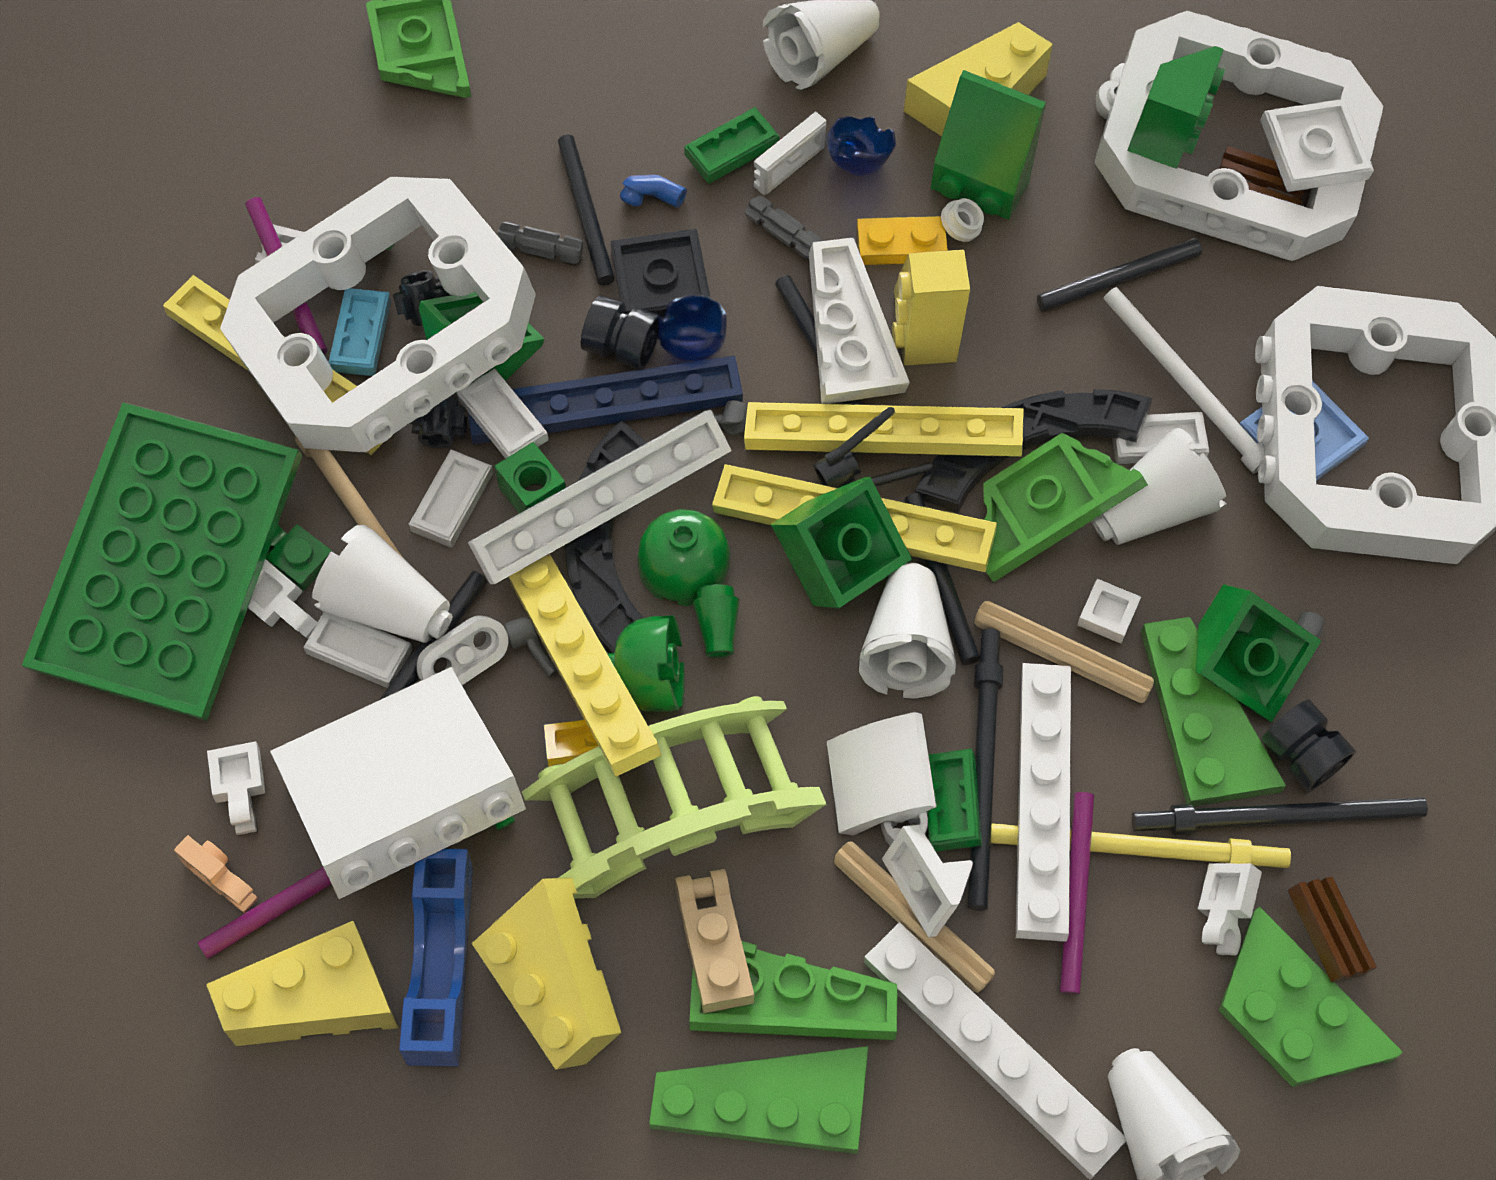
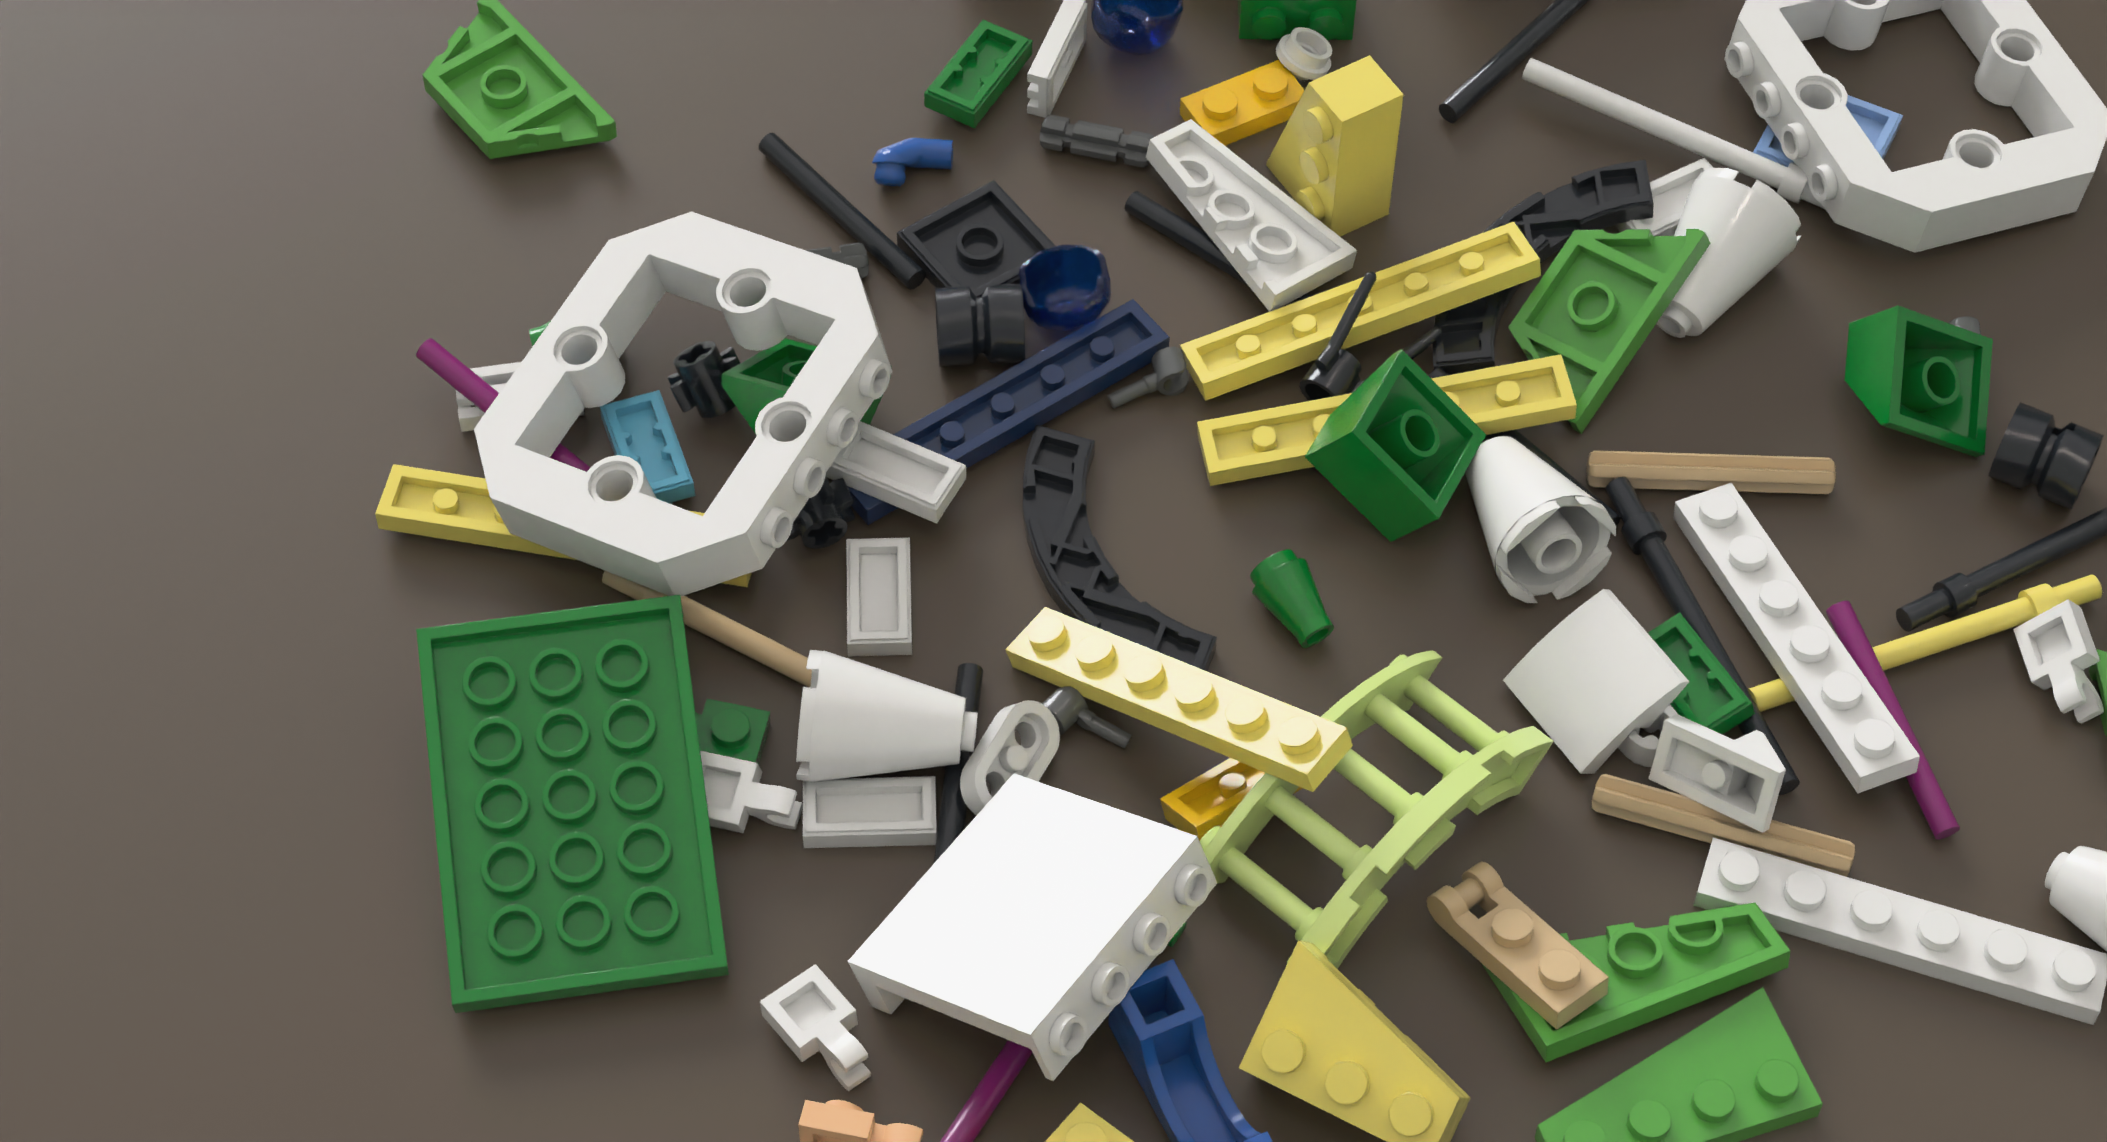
camera: 25 degrees left, 10 degrees down
white plate [468,410,732,584] -> none
green brick [495,442,566,514] -> none
green cylinder [607,615,685,712] -> none
green cylinder [637,509,731,606] -> none
white plate [1077,579,1141,643] -> none
bright green wing [1141,617,1286,807] -> none

